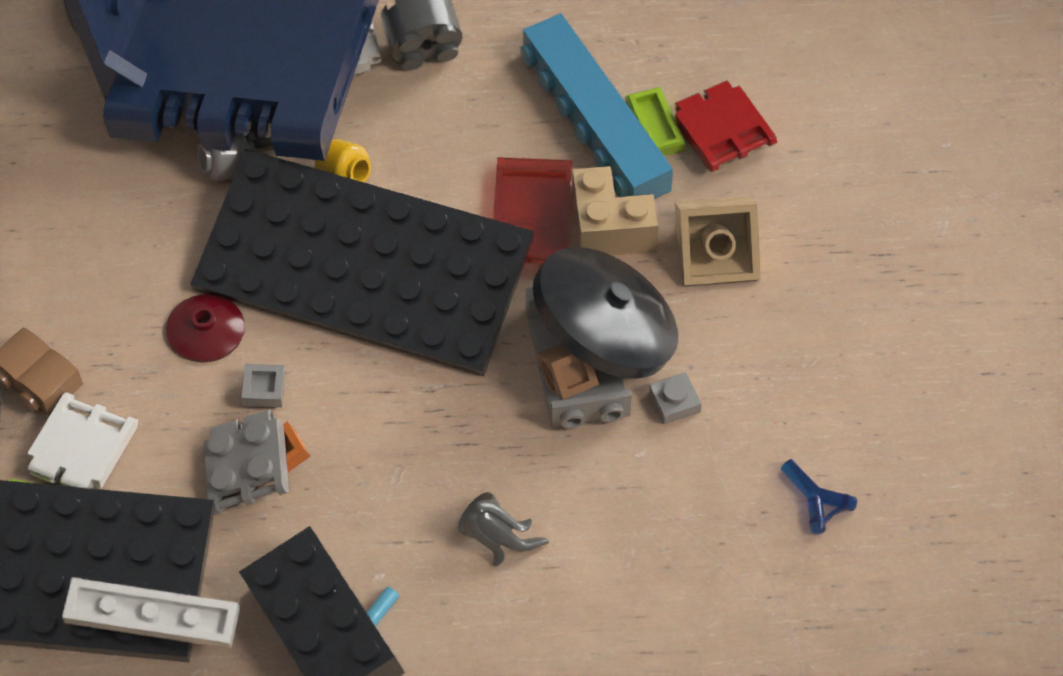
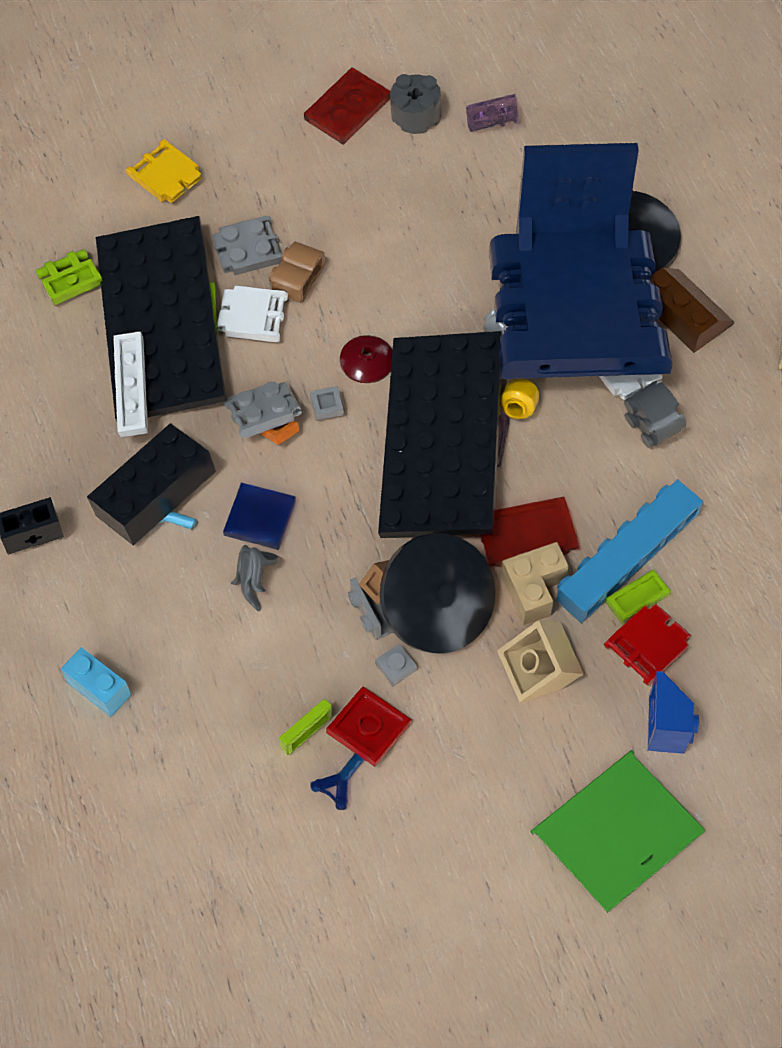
camera: 75 degrees right, 5 degrees up
none -> clear blue tile [223,482,296,550]
none -> lime tile [279,698,332,755]
none -> red tile [326,686,412,767]
none -> bright green piece [530,750,705,913]
none -> blue slope [647,671,699,754]

